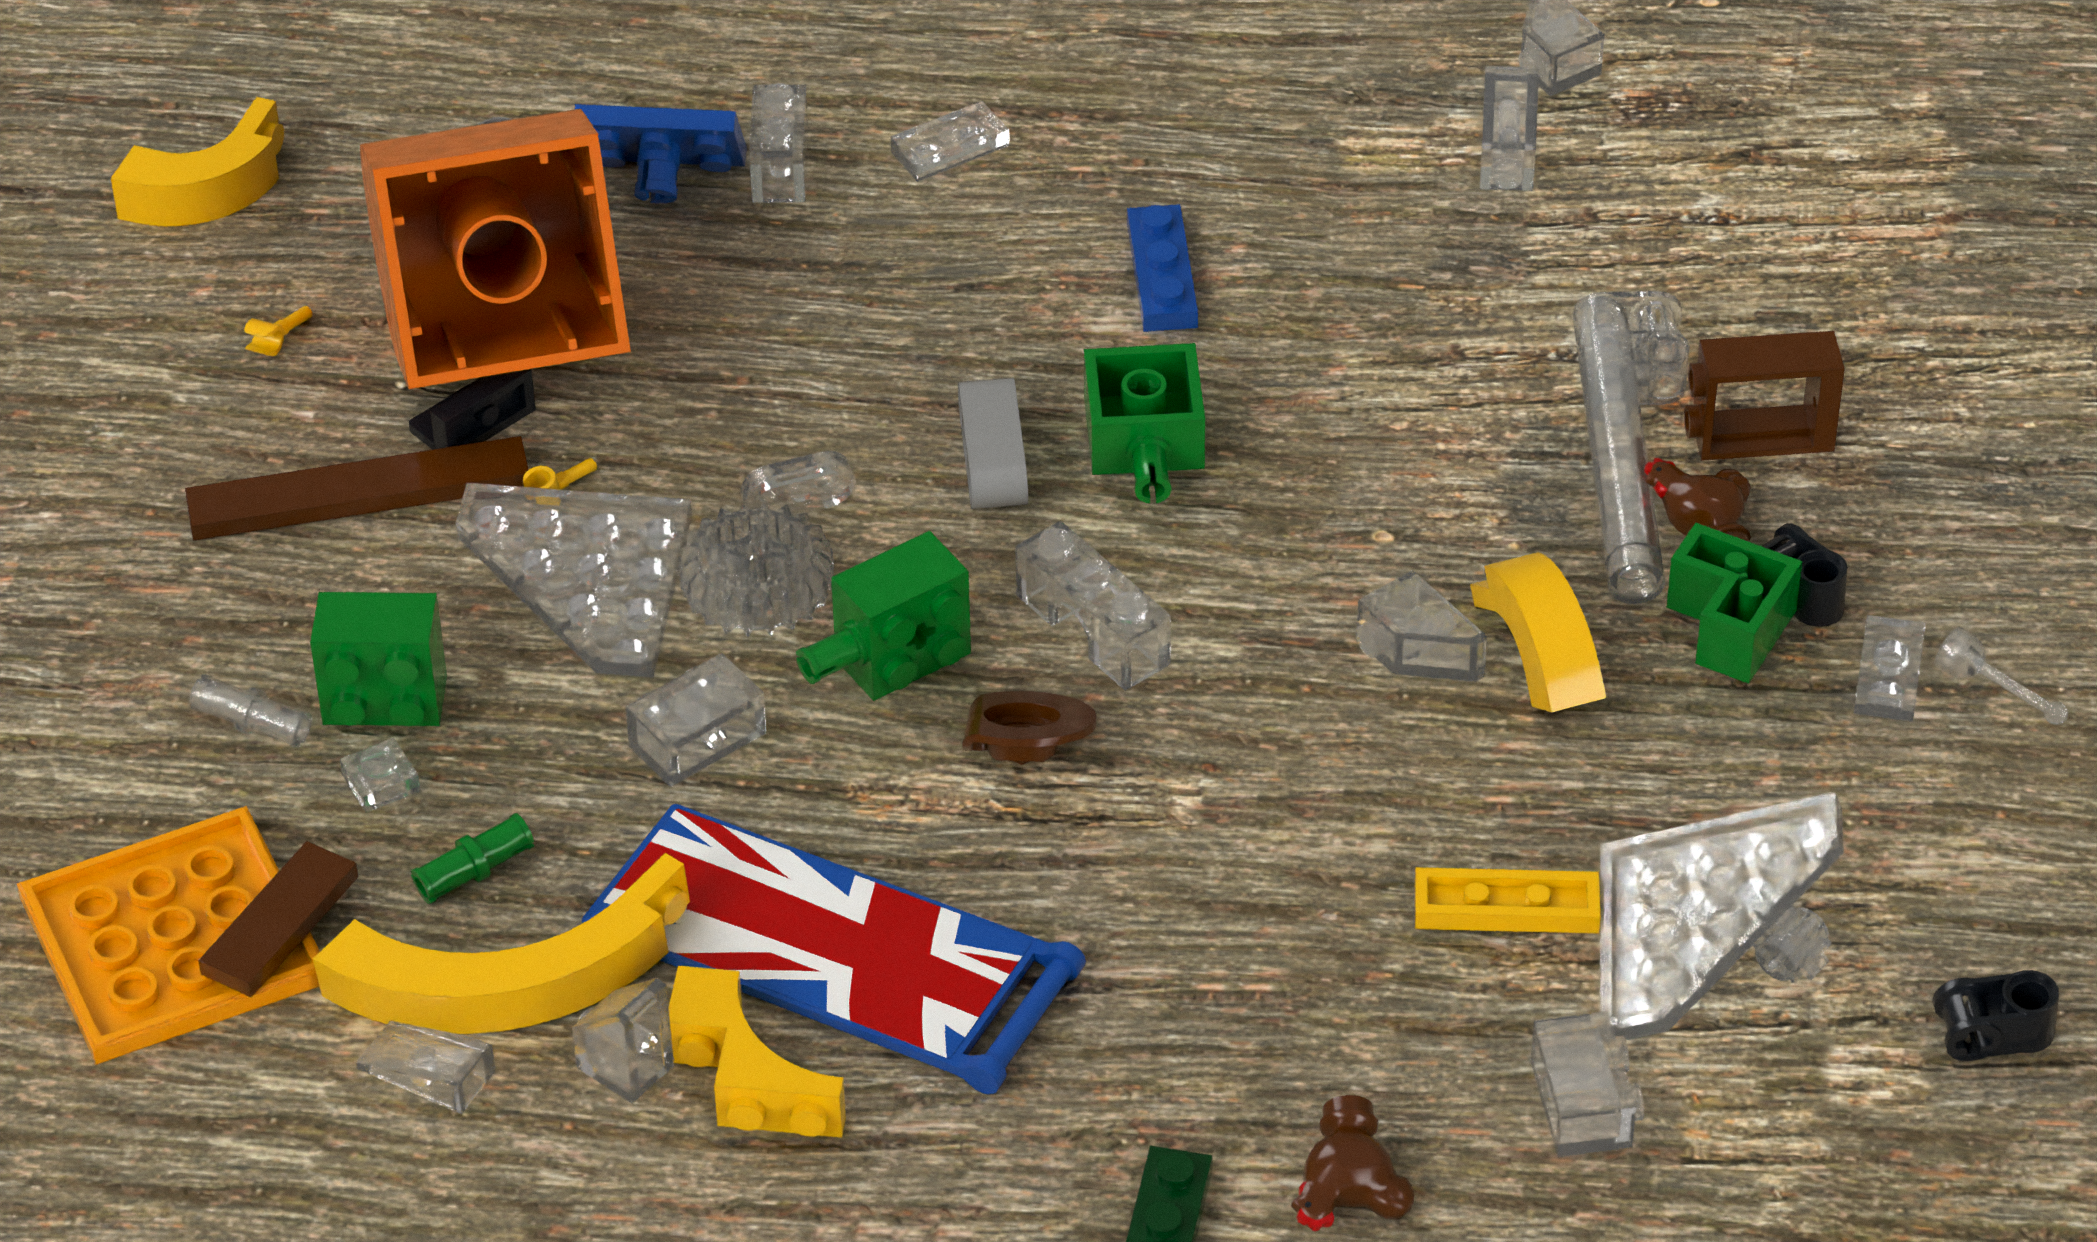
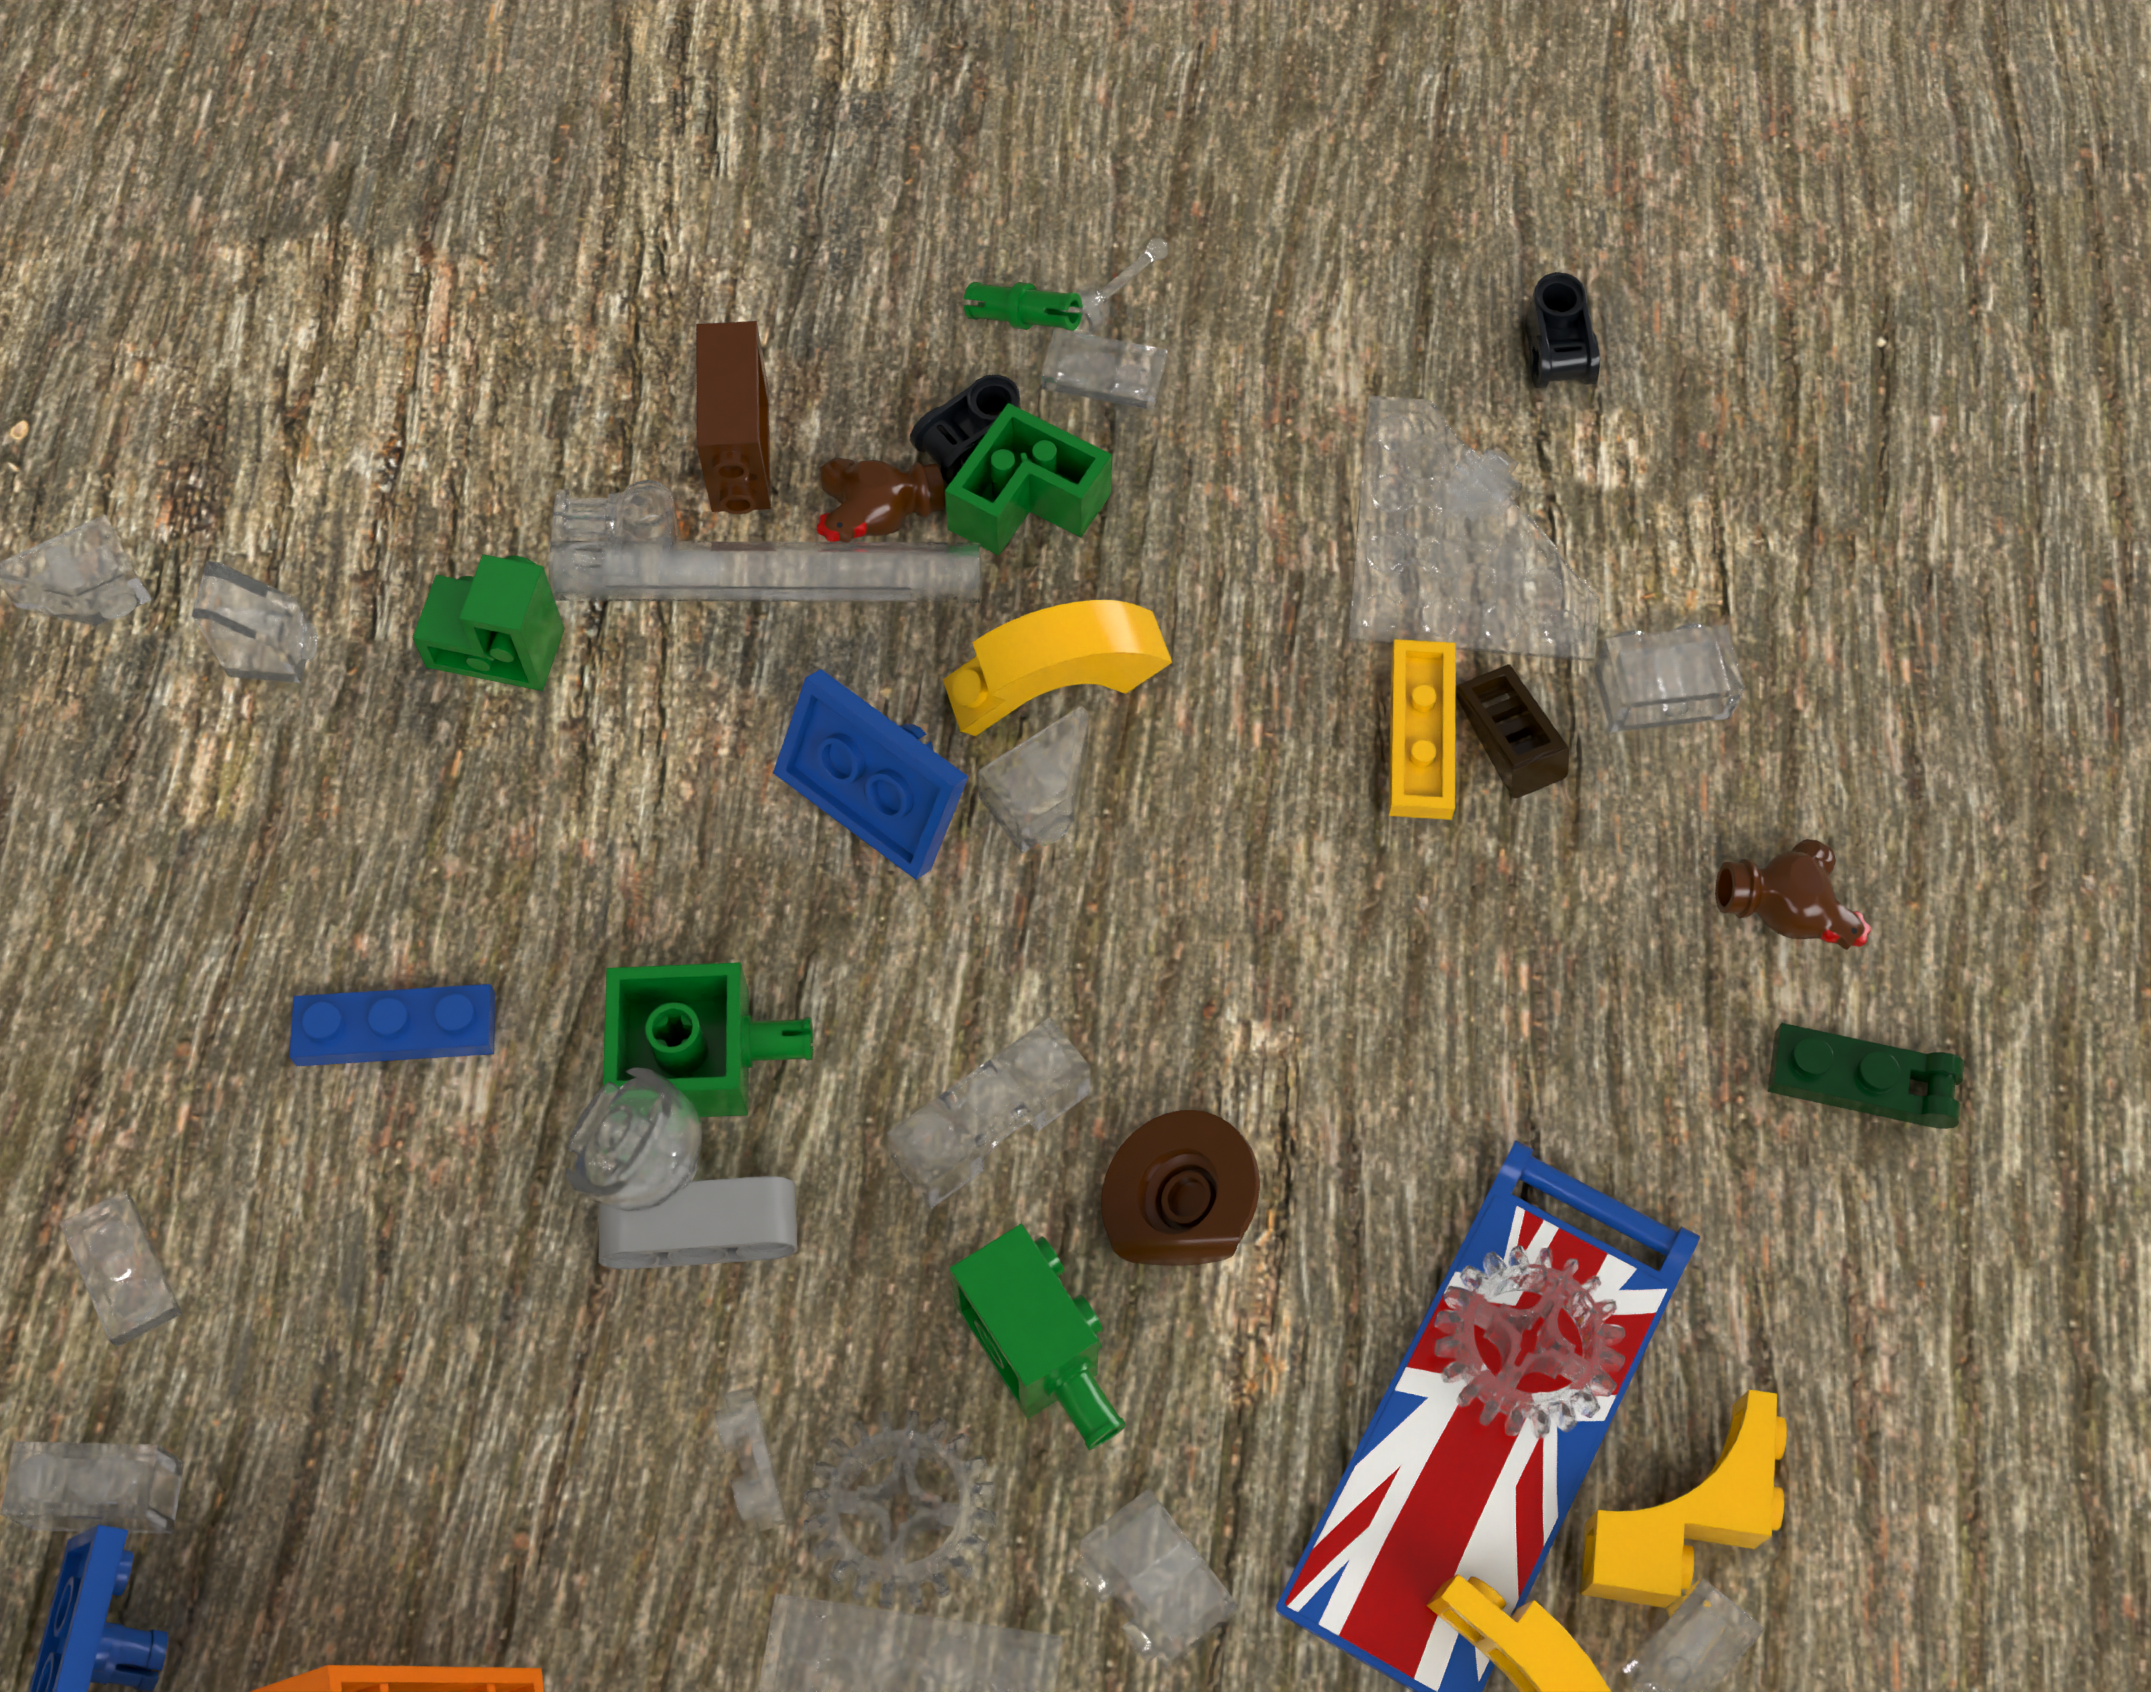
camera: 90 degrees left, 20 degrees up
none -> green brick [412,554,565,691]
none -> clear cylinder [566,1067,703,1212]
none -> blue plate [773,669,969,880]
none -> green pin [964,282,1083,331]
none -> clear gear [1434,1245,1625,1438]
none -> dark brown slope [1456,664,1569,798]

